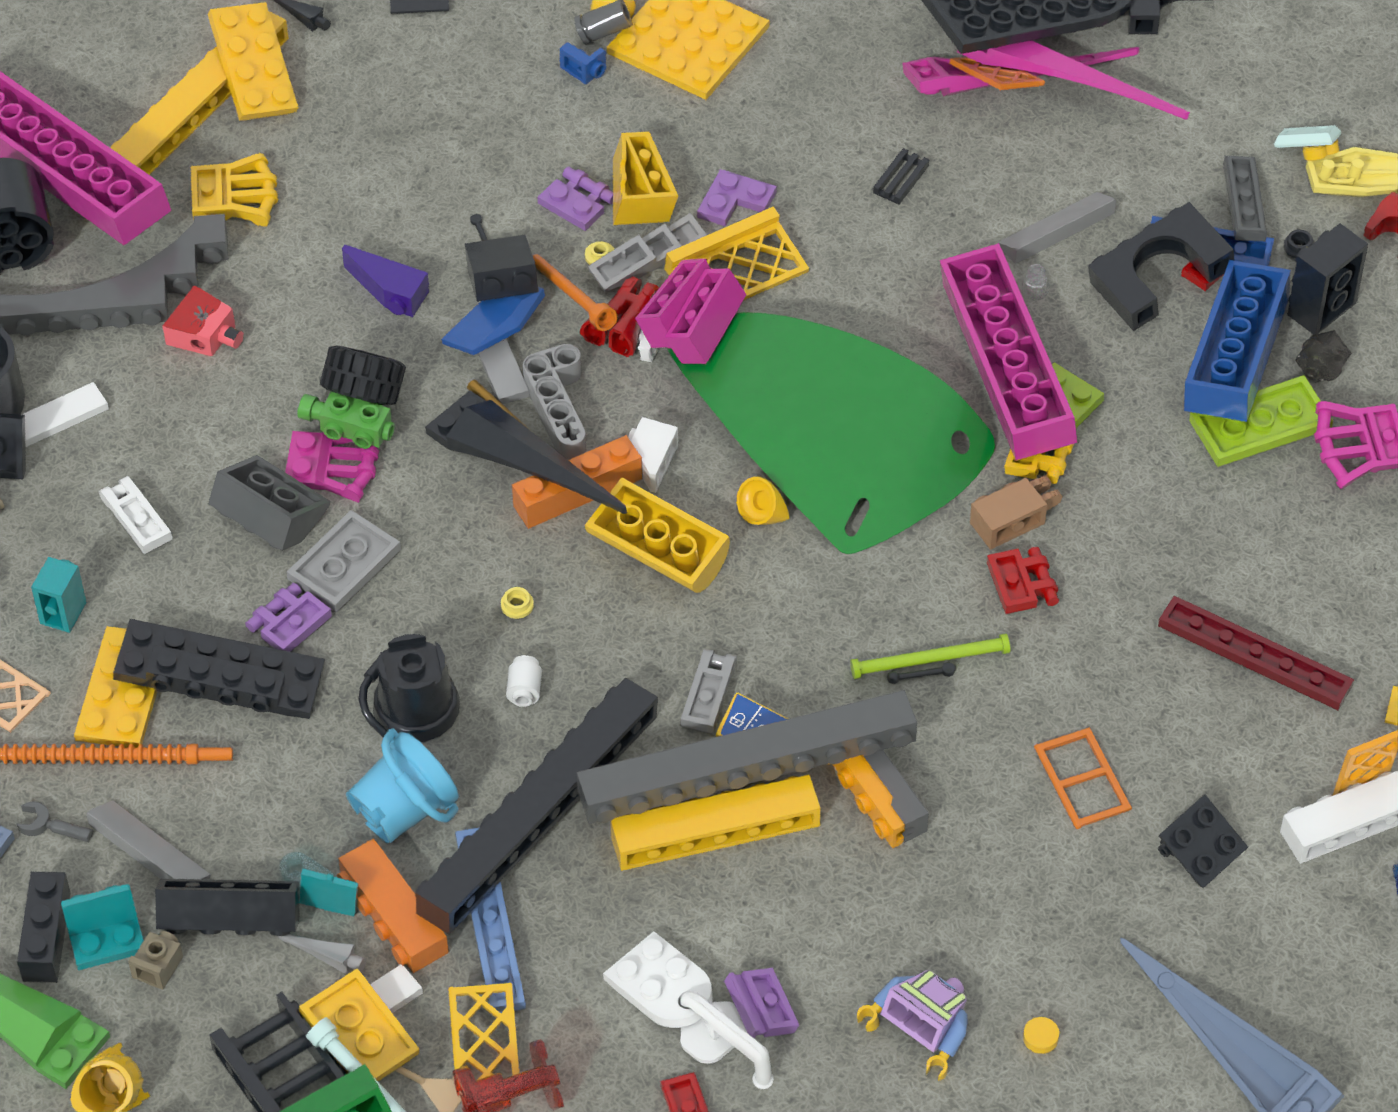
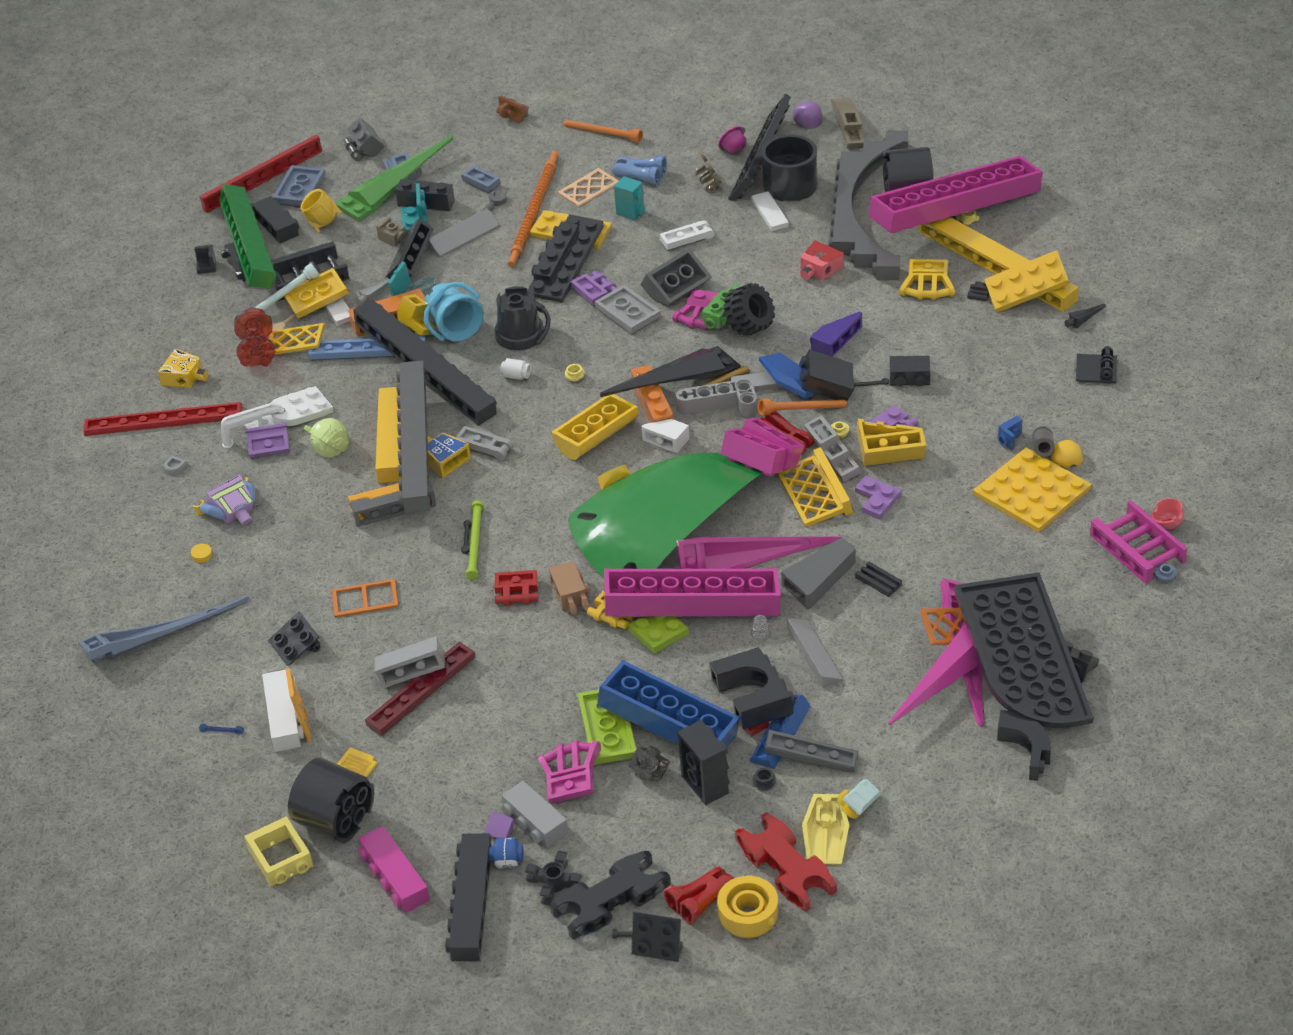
camera: 105 degrees right, 10 degrees down
none -> yellowish green helmet [304,418,349,458]
none -> light grey brick [375,636,445,688]
none -> yellow brick [397,294,436,336]
none -> dark pink plate [677,536,841,569]
none -> dark grey slope [781,537,856,609]
none -> black brick [890,355,930,386]
none -> black plate [967,281,989,301]

